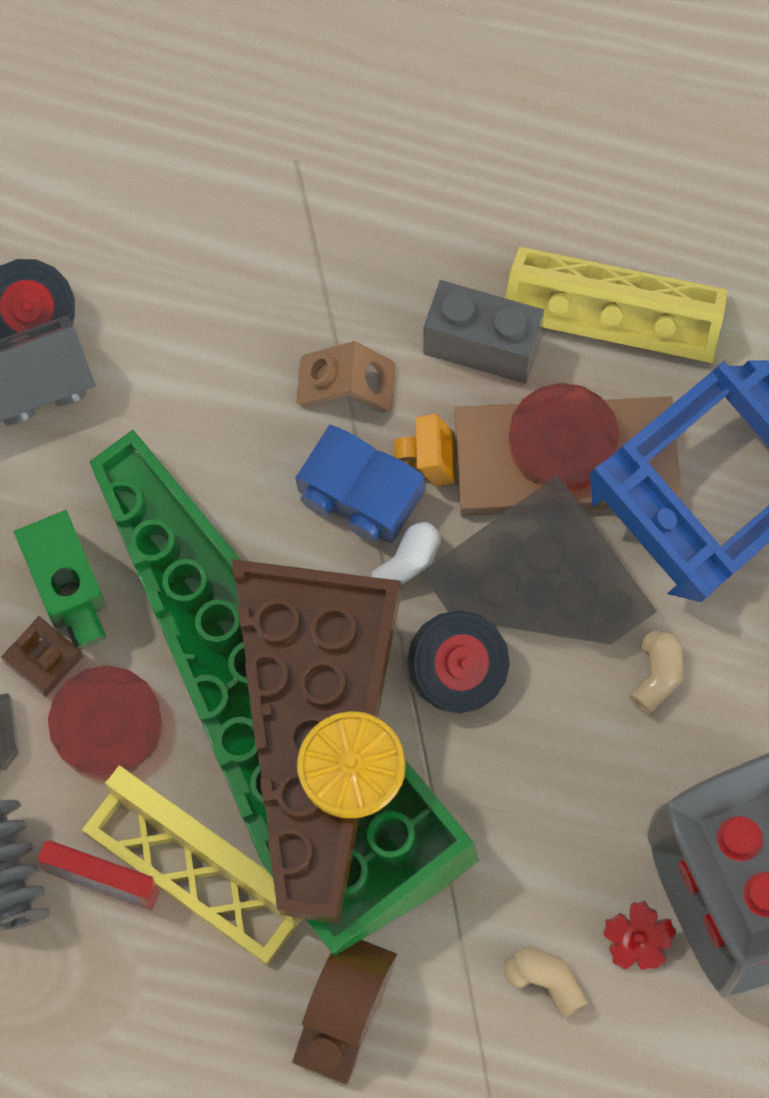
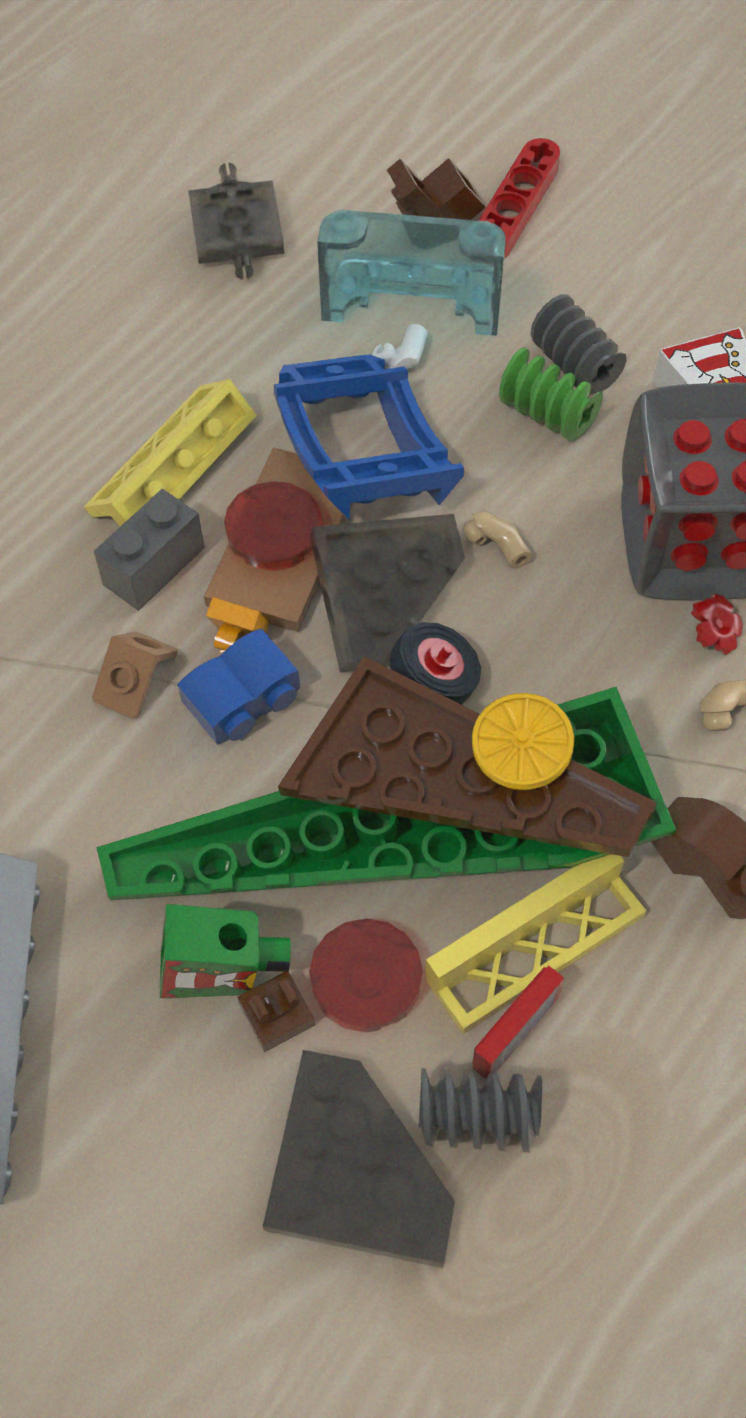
camera: 70 degrees left, 10 degrees down
white arm [372,522,441,585] -> none

